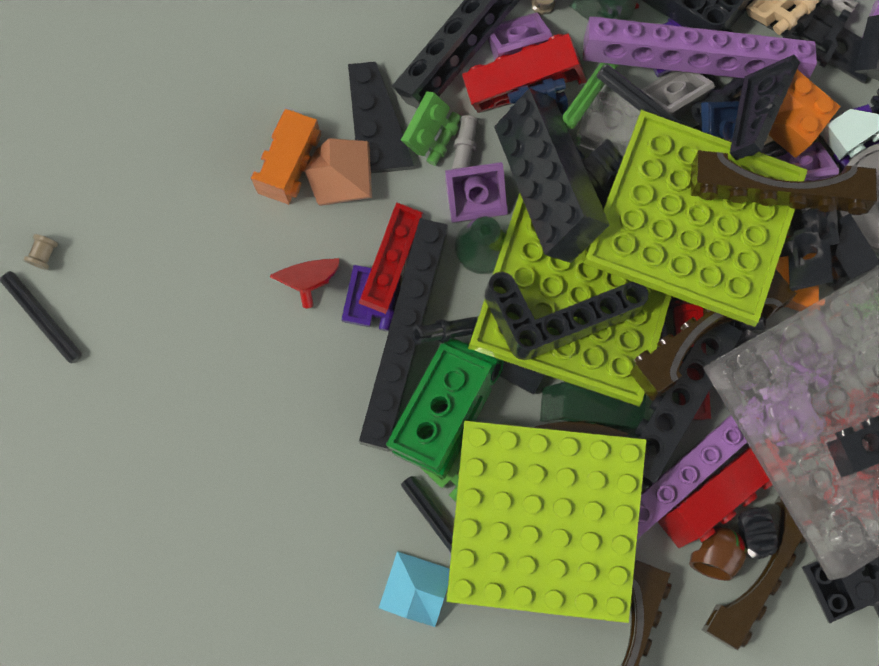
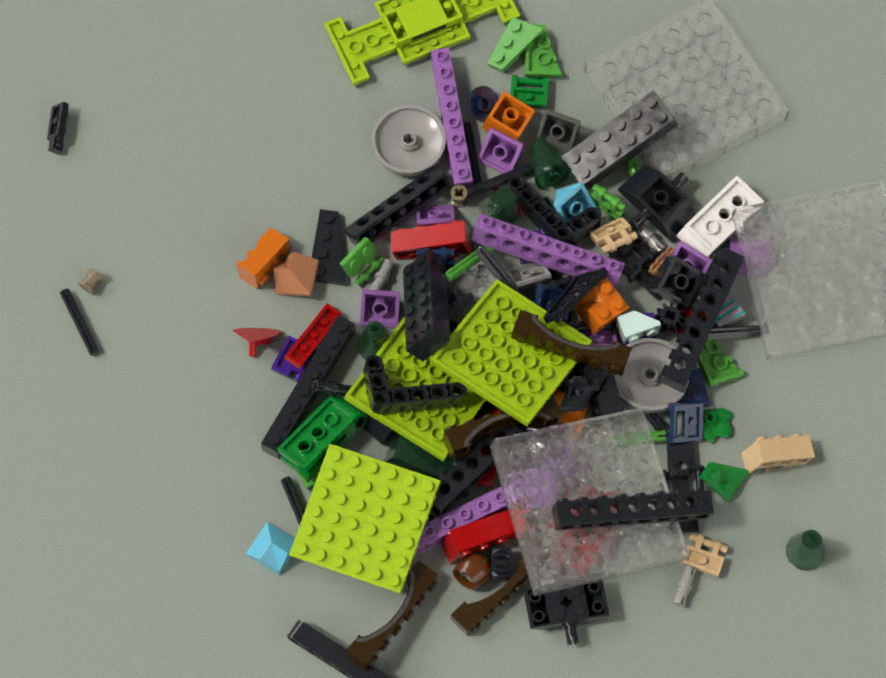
camera: 15 degrees right, 10 degrees down
none -> medium nougat axle [648,247,675,276]

